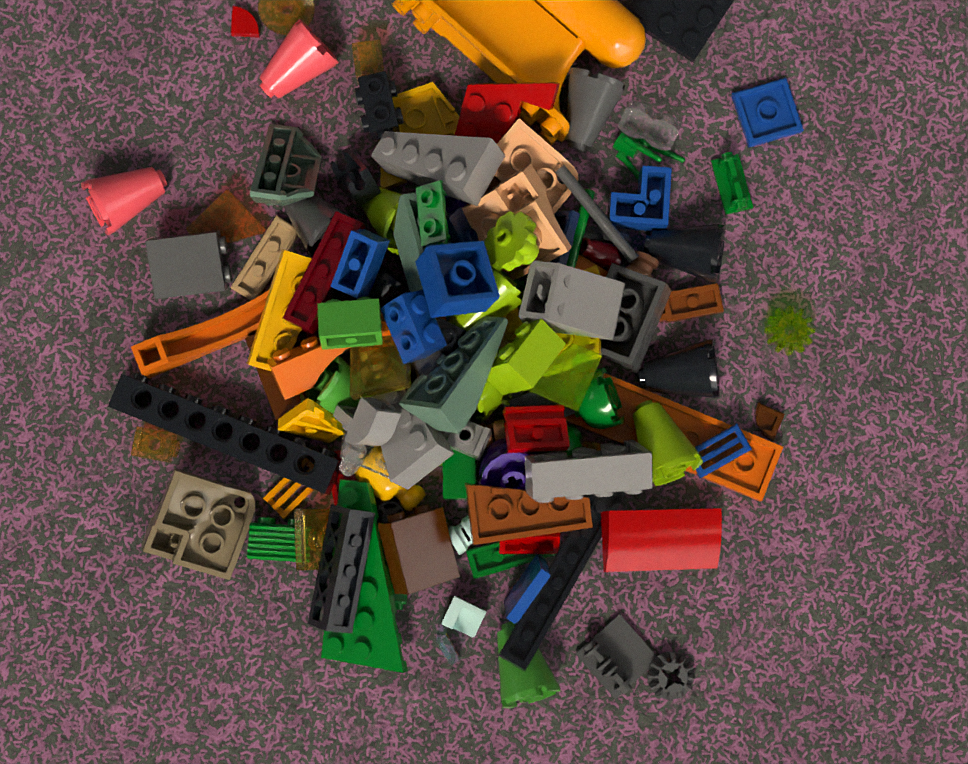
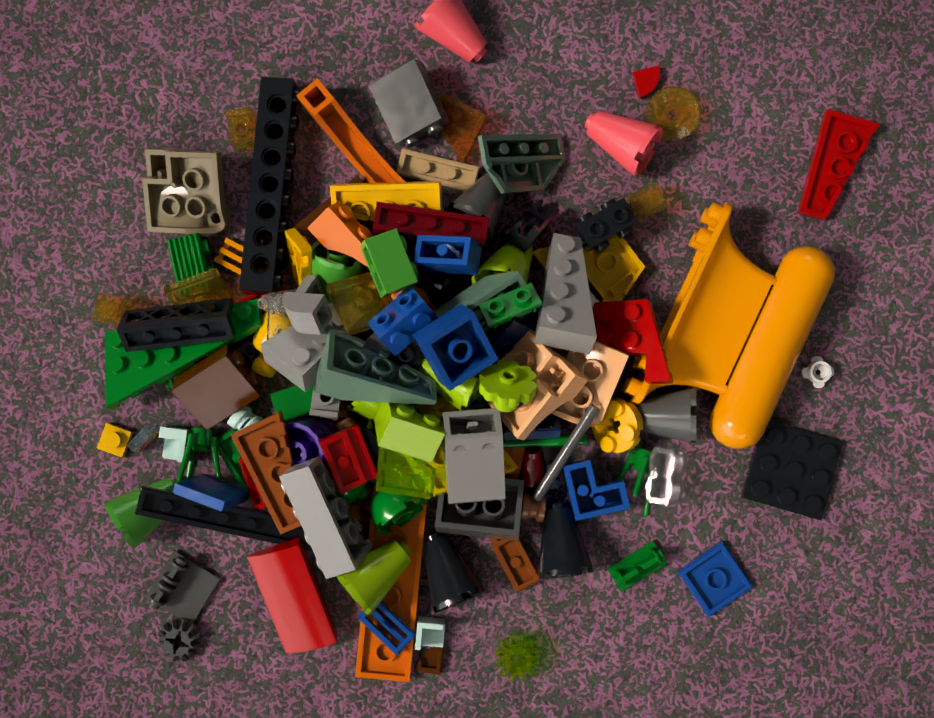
camera: 75 degrees right, 5 degrees up
none -> clear yellow brick [92,294,134,326]
none -> yellow plate [97,423,134,457]
none -> green plant [177,428,221,481]
none -> light aqua panel [415,616,446,650]
none -> yellow plate [592,397,643,453]

